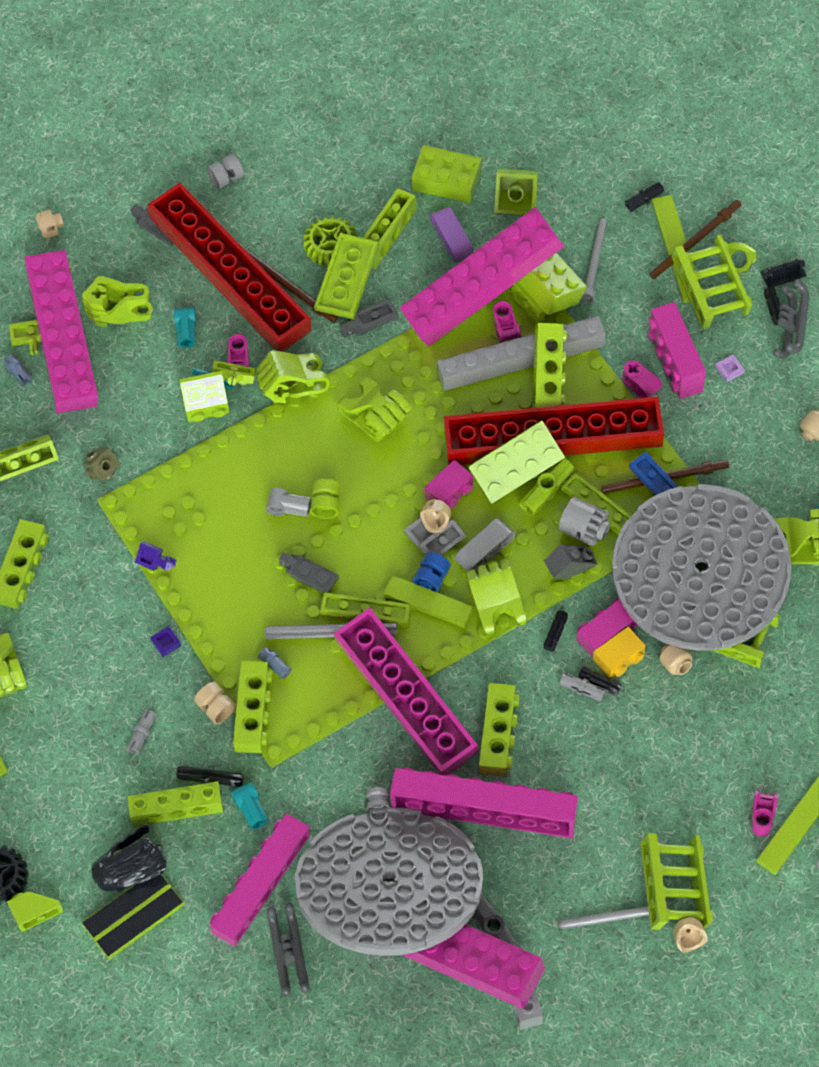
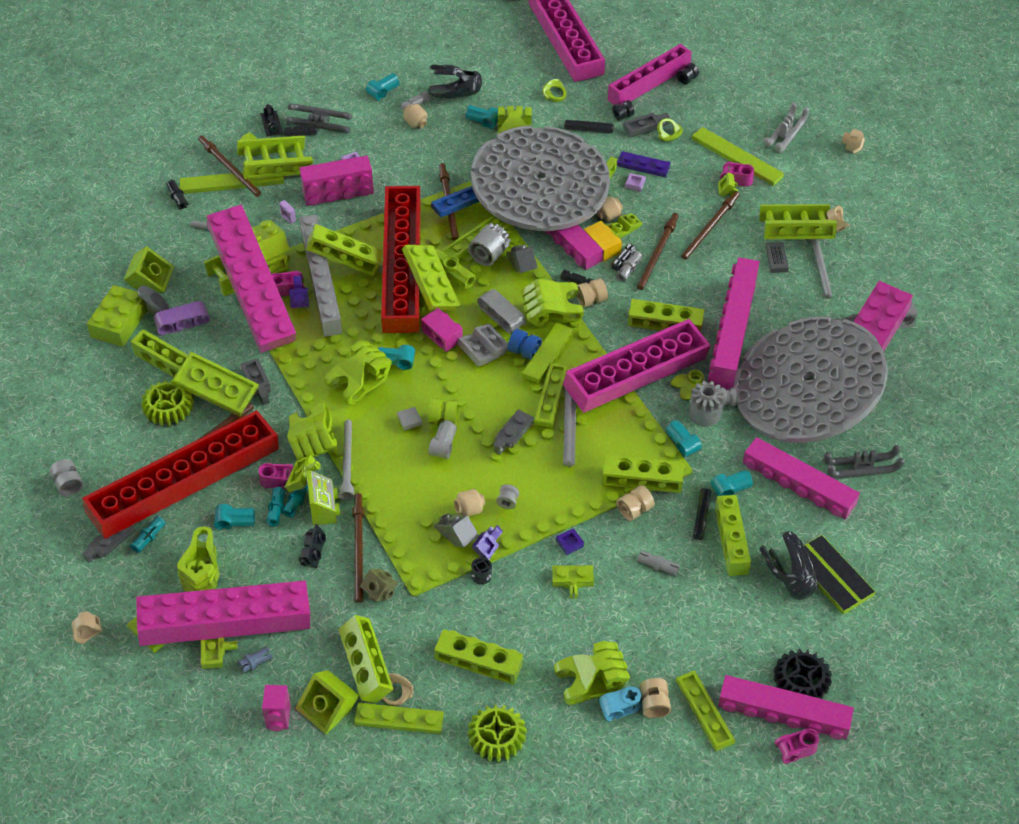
camera: 90 degrees left, 10 degrees down
lime slope [7,891,64,933] -> none
sand blue pin [258,647,292,679] -> none
tan piece [420,499,451,533] -> none
dark pink piece [622,360,662,398] -> none
none -> teal pin [130,516,166,553]
none -> dark grey cap [137,286,170,316]
none -> teal pin [266,487,286,527]
none -> lavender tile [279,200,296,224]
none -> dark purple plate [289,275,309,308]
none -> black hinge [299,524,326,568]
none -> light grey piece [338,419,354,501]
none -> reddish brown bar [352,493,364,603]
none -> teal piece [378,345,415,370]
none -> light grey tile [397,407,422,430]
none -> dark grey slope [434,513,479,547]
none -> tan head [454,489,485,517]
none -> black wheel [471,557,492,585]
none -> light grey wheel [496,485,519,509]
none -> lime plate [552,565,594,599]
none -> tan wheel [576,278,608,308]
none -> lime slope [606,213,643,238]
none -> dark purple plate [617,151,671,178]
none -> lavender tile [625,173,646,192]
none -> reddish brown bar [637,213,679,290]
none -> teal piece [665,420,702,458]
none -> lime plate [671,369,705,400]
none -> reddish brown bar [681,191,740,260]
none -> light grey gear [689,381,724,426]
none -> lime tile [718,172,738,197]
none -> dark grey tile [765,242,789,273]

